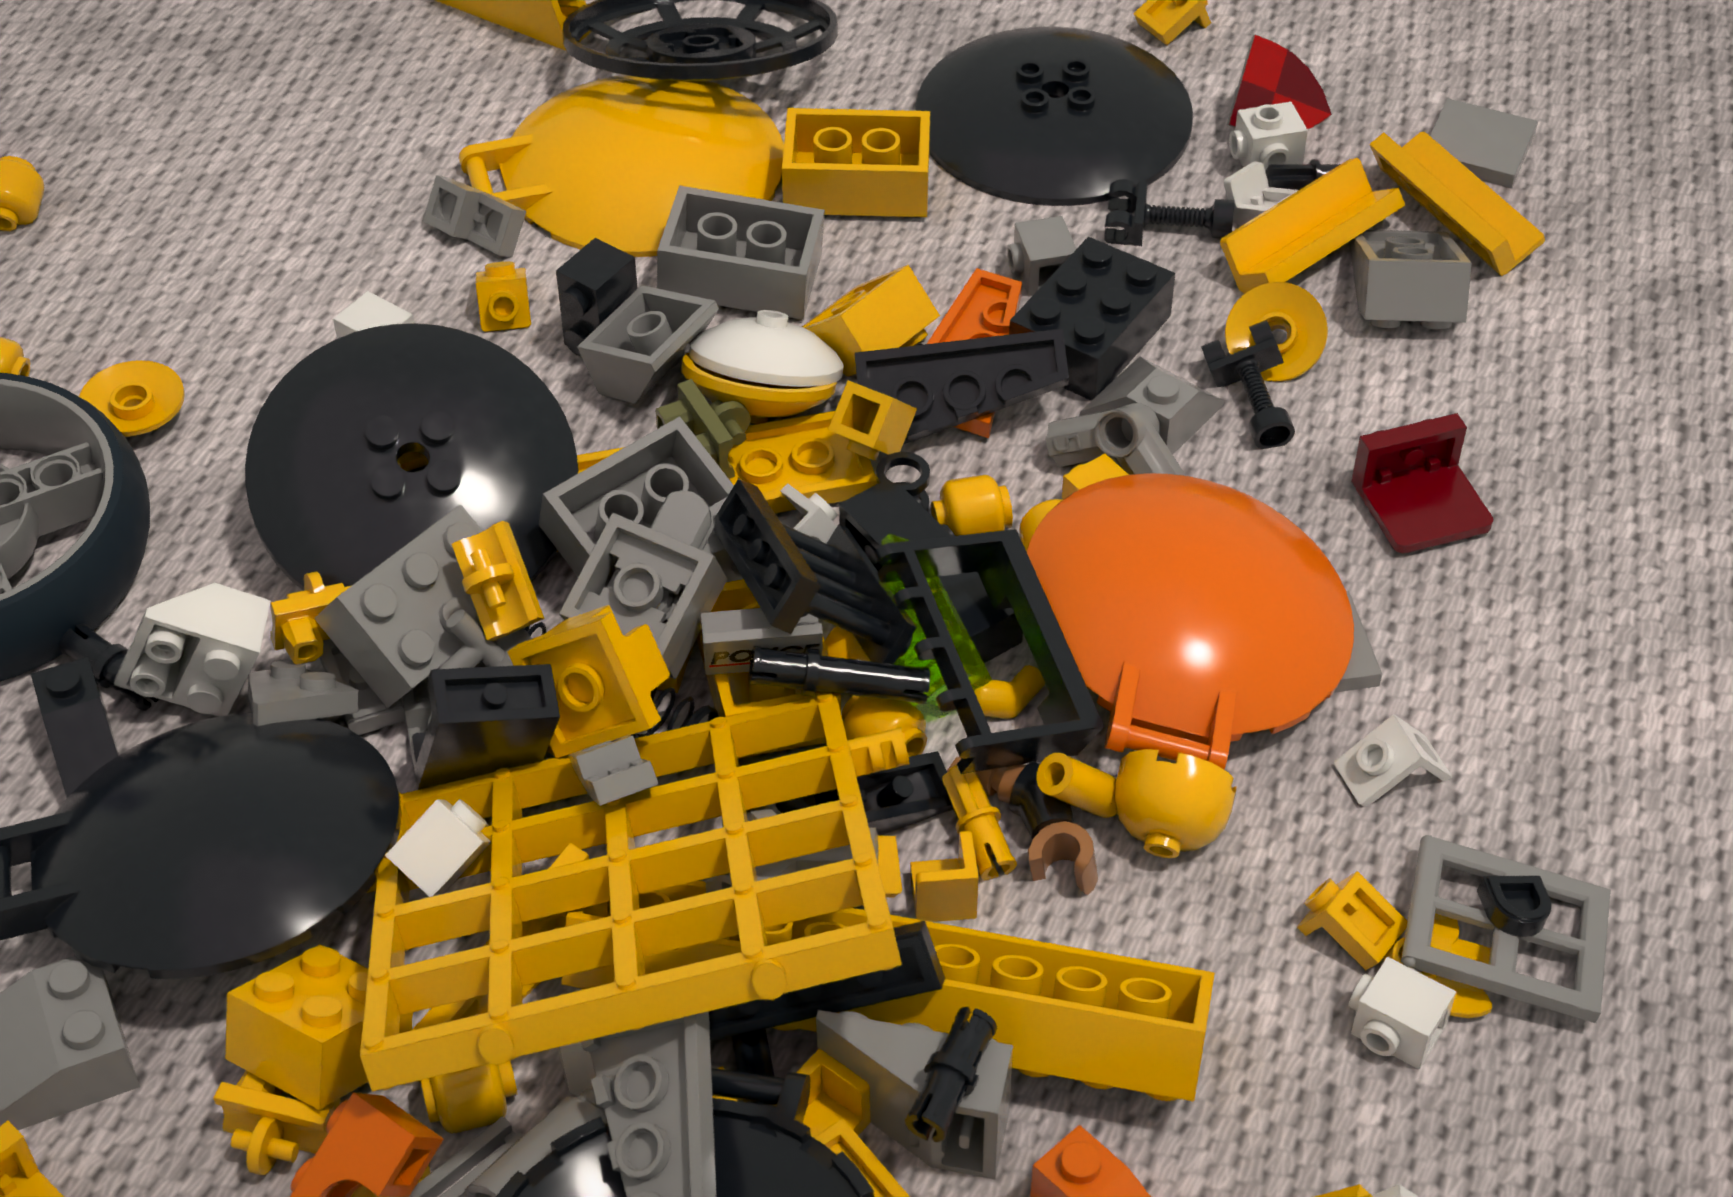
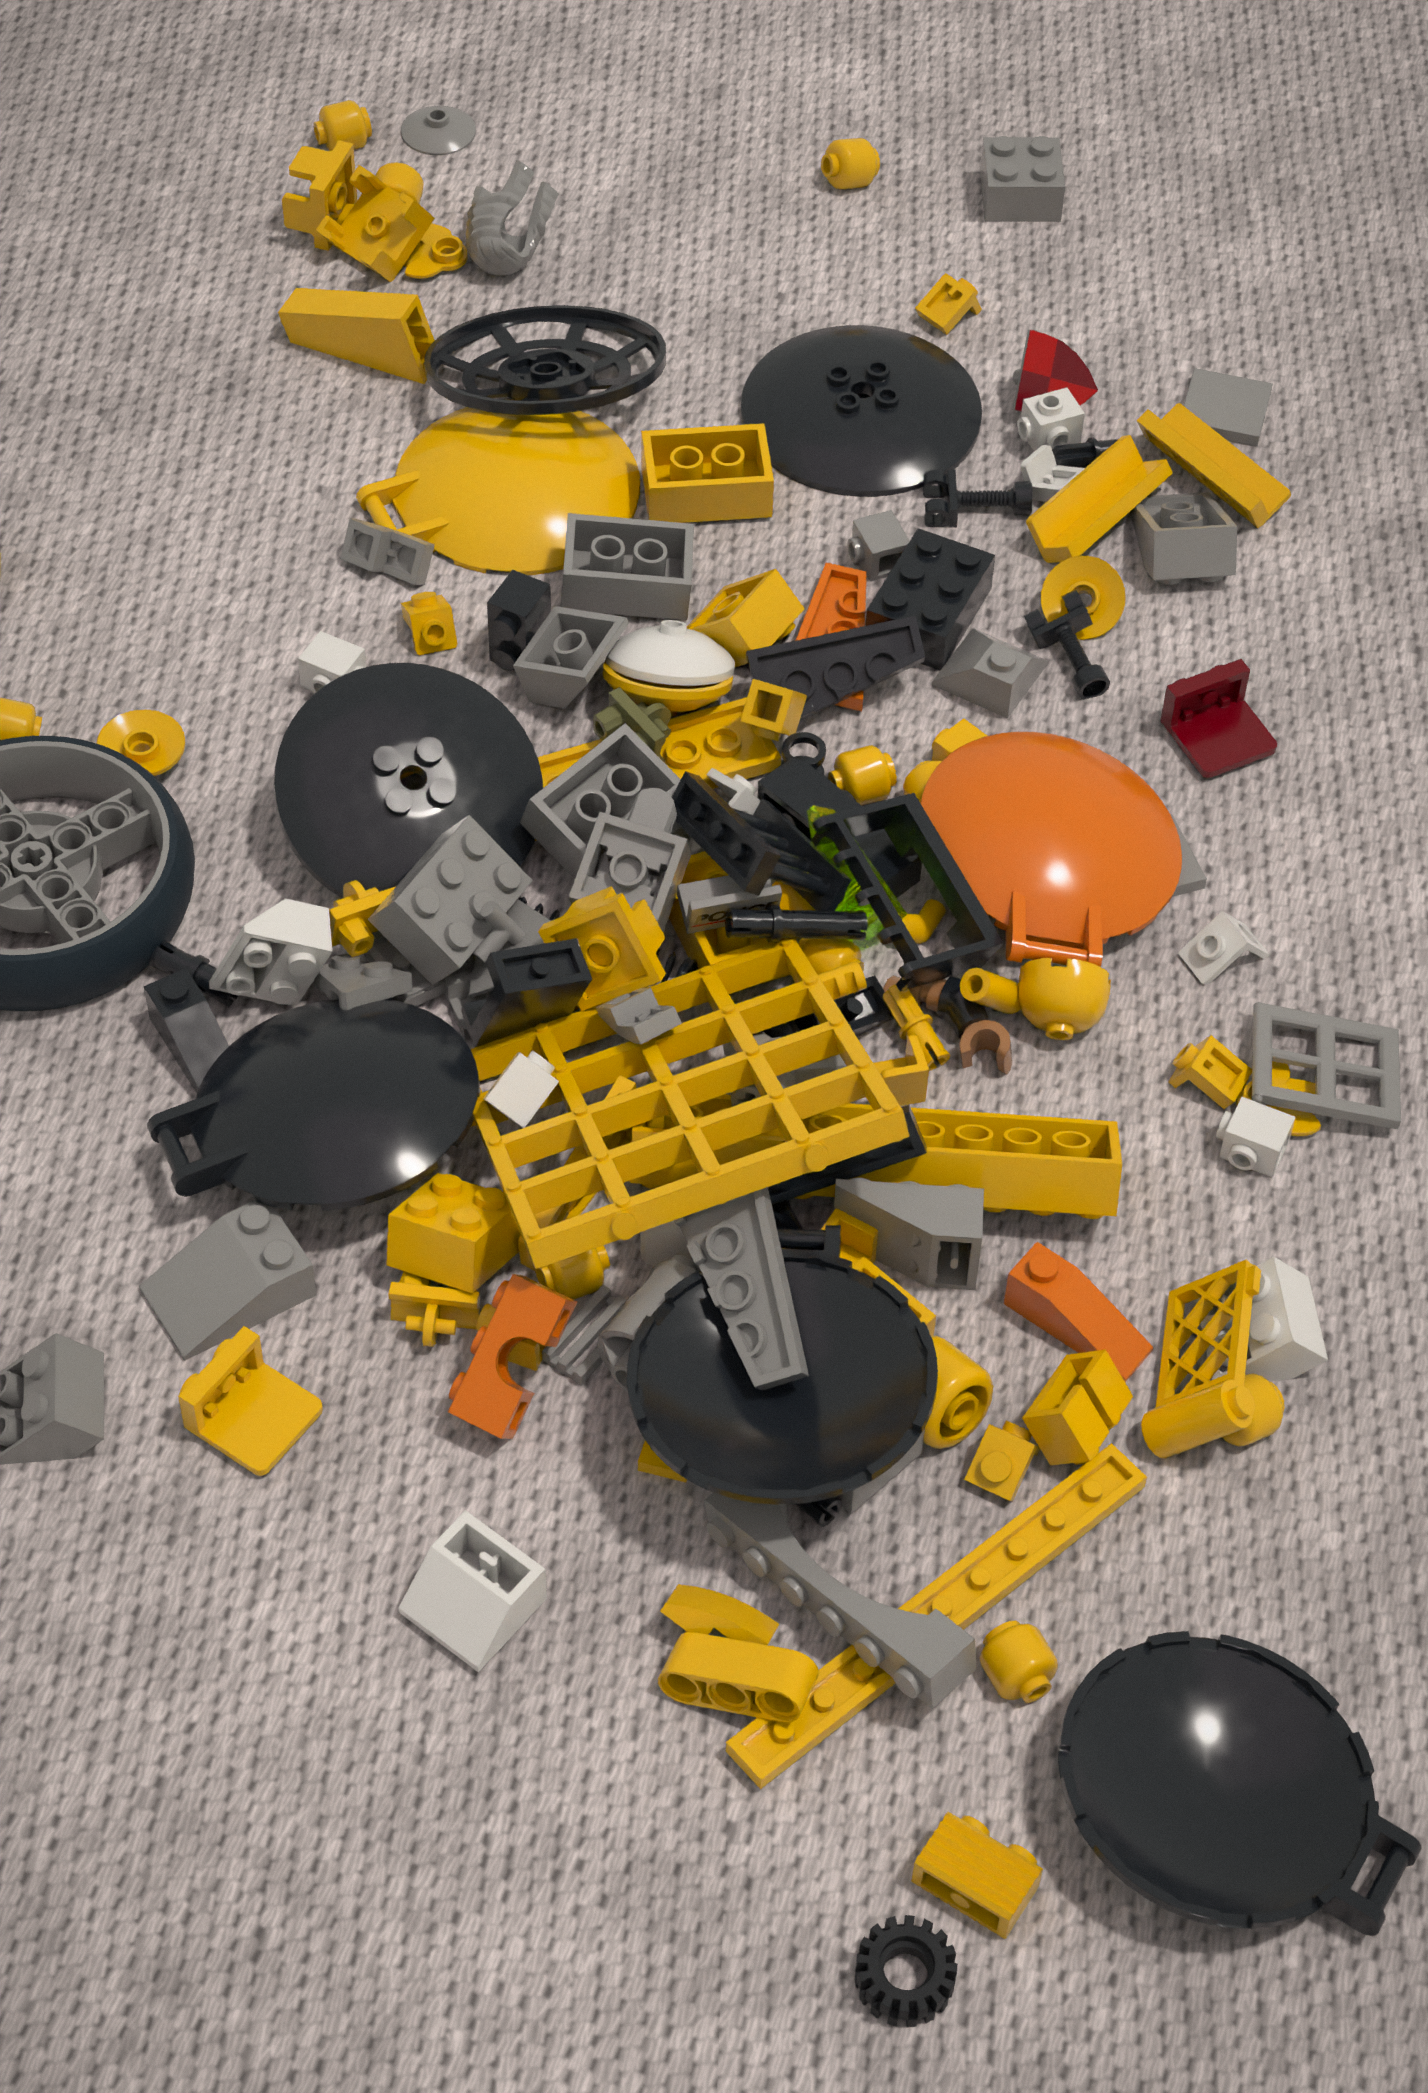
camera: 10 degrees left, 5 degrees up
yellow hips [451,521,545,641] -> none
black pin [904,1007,997,1143] -> none
light grey piece [1045,403,1186,476] -> none
black tile [1477,876,1552,937] -> none

